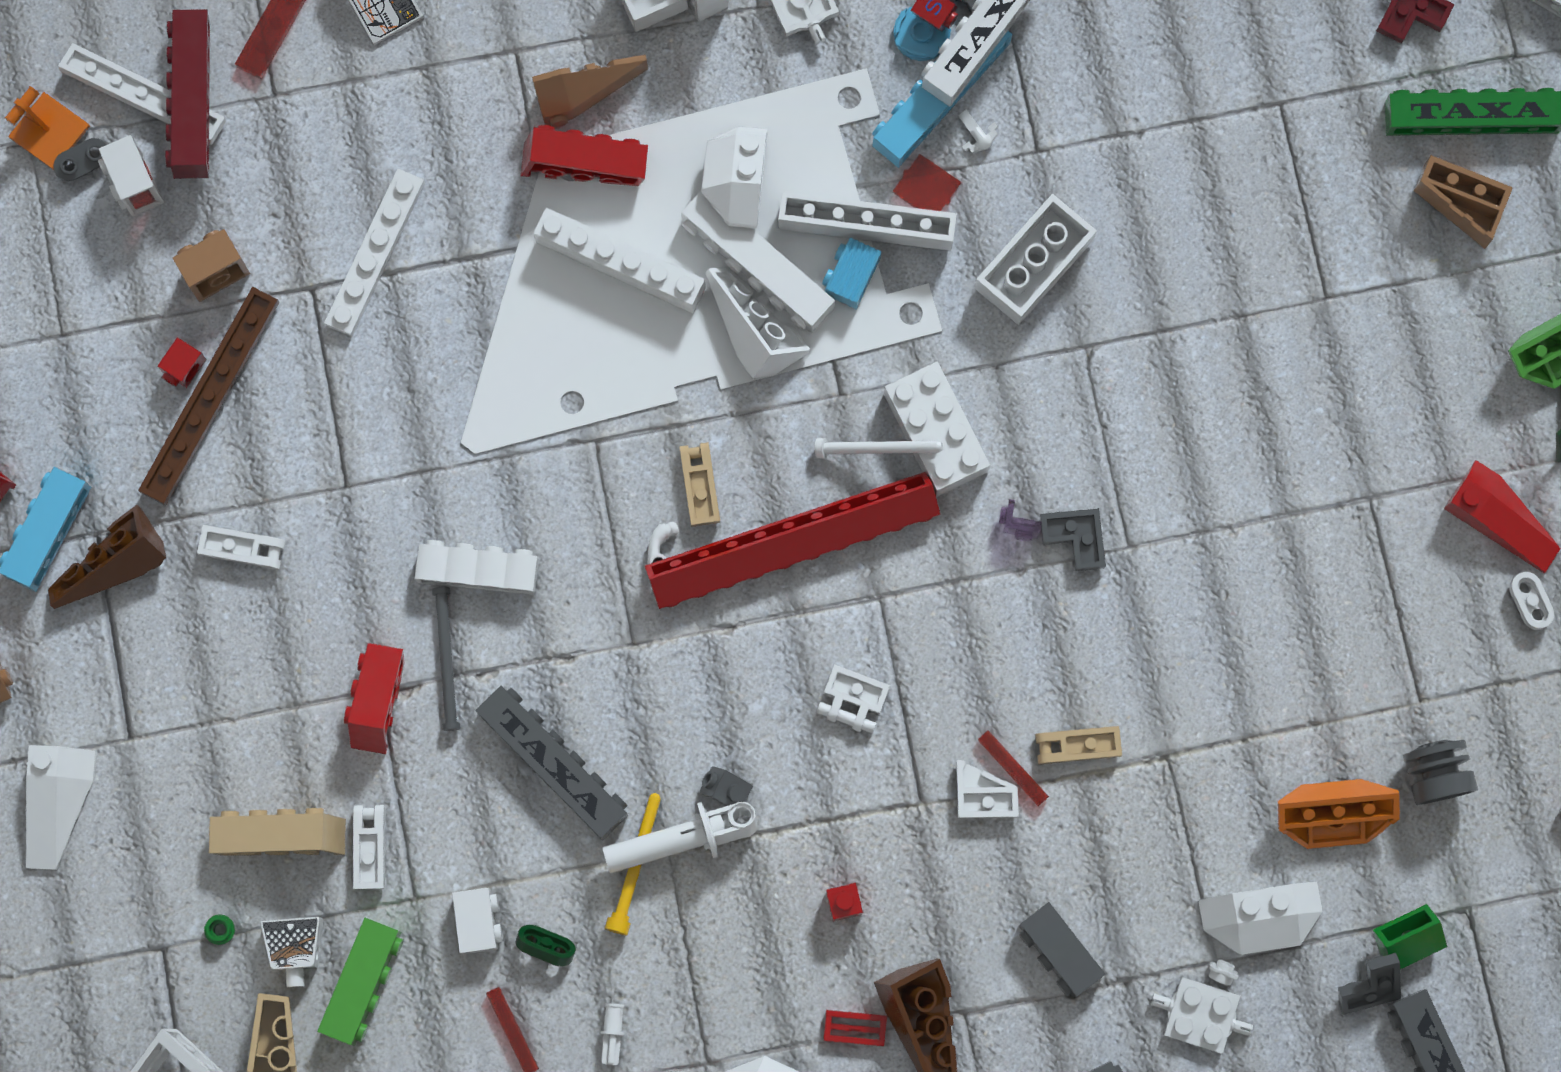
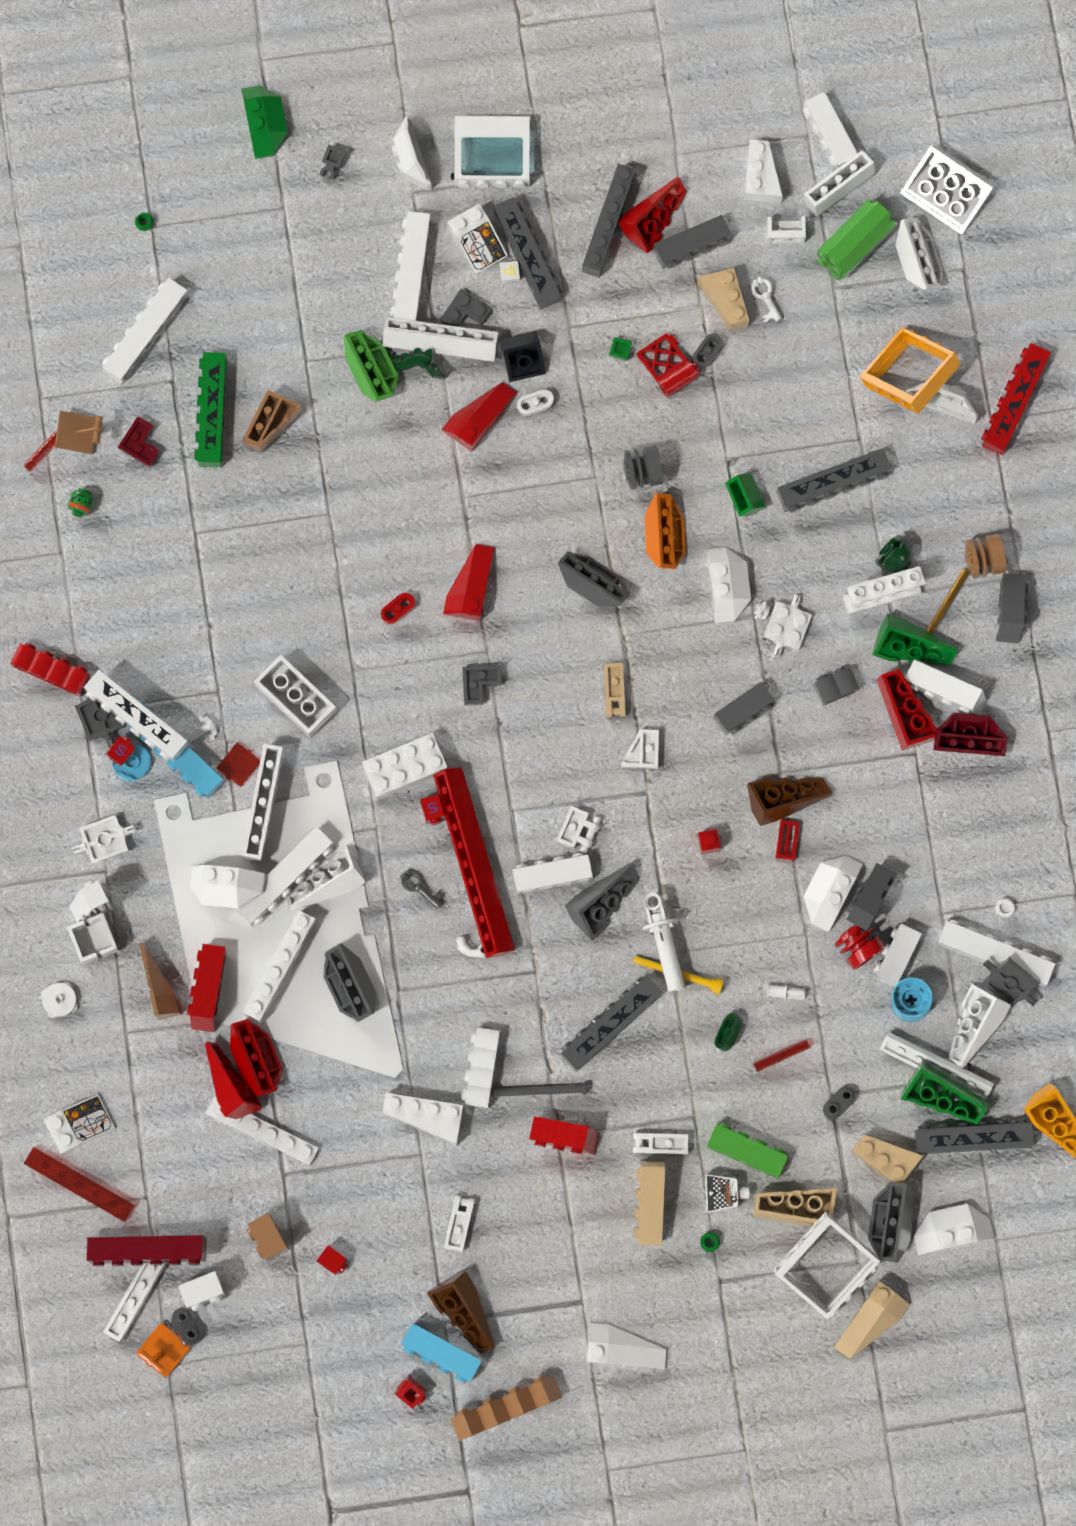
camera: 90 degrees left, 0 degrees up
reddish brown plate [138,286,280,506] -> none
white brick [452,887,503,955] -> none
tan plate [679,442,720,527] -> none
dark grey bracket [700,766,753,806] -> none
white bar [815,438,943,459] -> none
medium azure brick [822,238,881,309] -> none
clear red piece [978,730,1049,806] -> none
clear purple bracket [999,499,1042,541] -> none
dark grey plate [1338,953,1401,1015] -> none
none -> red wedge [205,1041,263,1119]
none -> red wedge [230,1018,283,1097]
none -> dark grey wedge [323,943,377,1022]
none -> red plate [381,593,415,625]
none -> white wedge [383,1093,463,1146]
none -> dark grey piece [400,870,445,909]
none -> red brick [420,794,445,826]
none -> red wedge [443,544,494,621]
none -> white brick [512,853,593,895]
none -> dark grey wedge [558,551,631,607]
none -> dark grey wedge [565,863,639,940]

